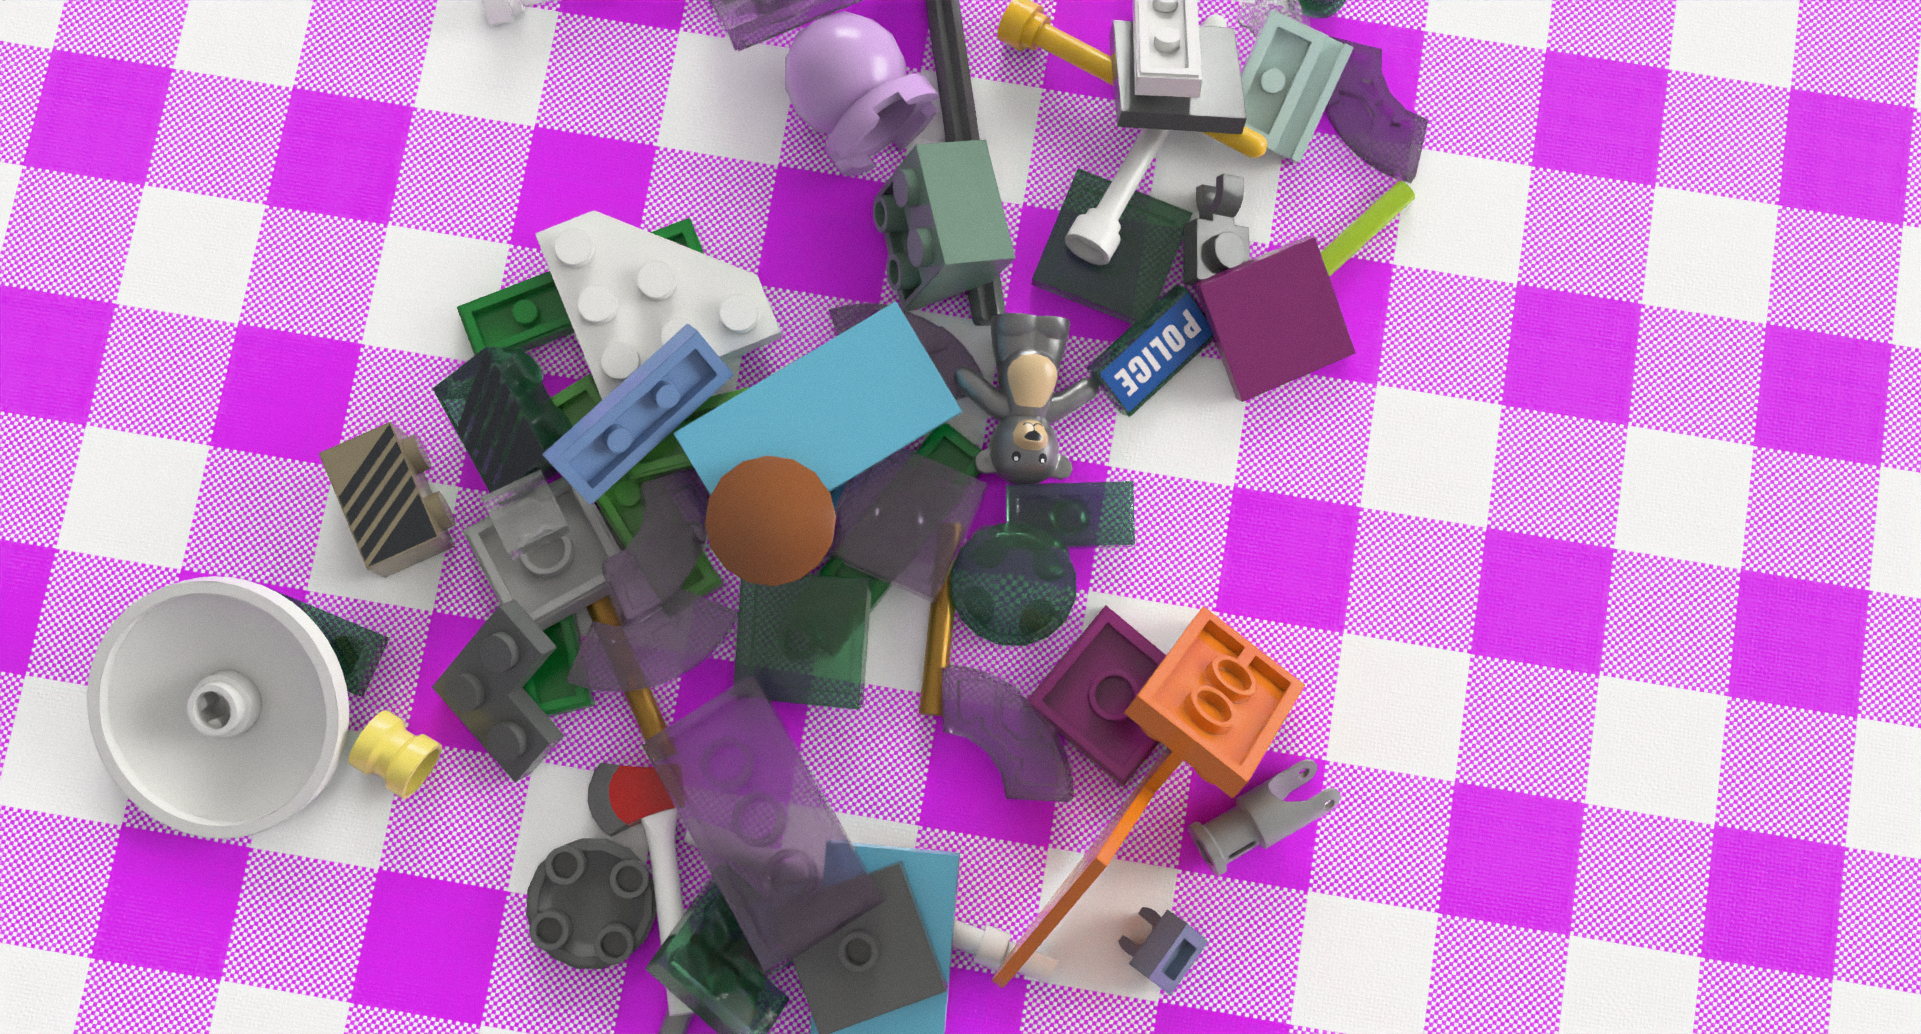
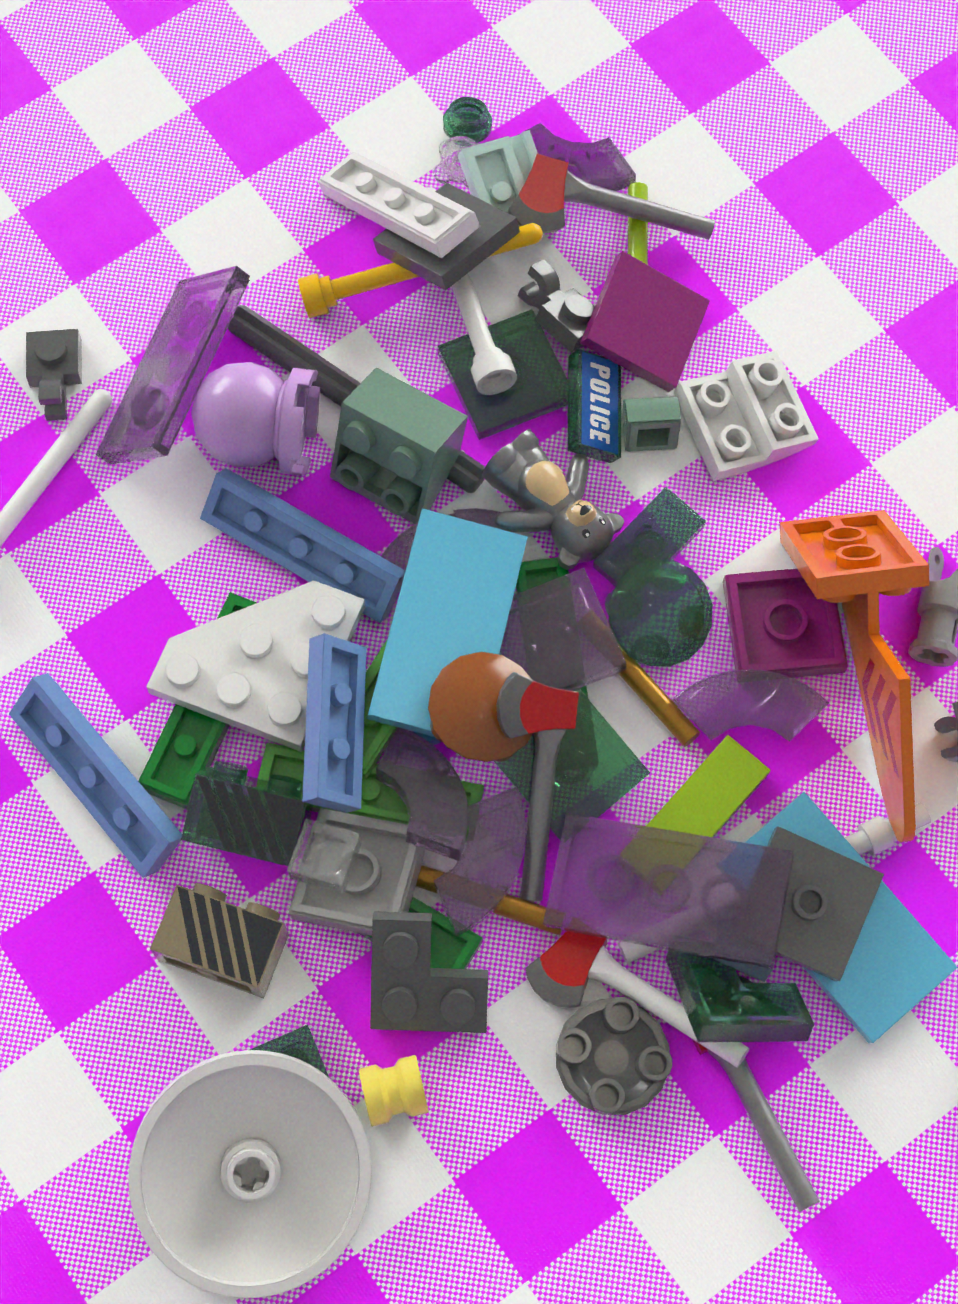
camera: 45 degrees left, 10 degrees down
none -> medium blue plate [9,673,184,878]
none -> medium blue plate [200,468,405,623]
none -> piece [496,672,579,901]
none -> piece [508,154,715,240]
none -> lime tile [619,735,771,897]
none -> sand green brick [622,396,681,452]
none -> white slope [673,351,818,482]

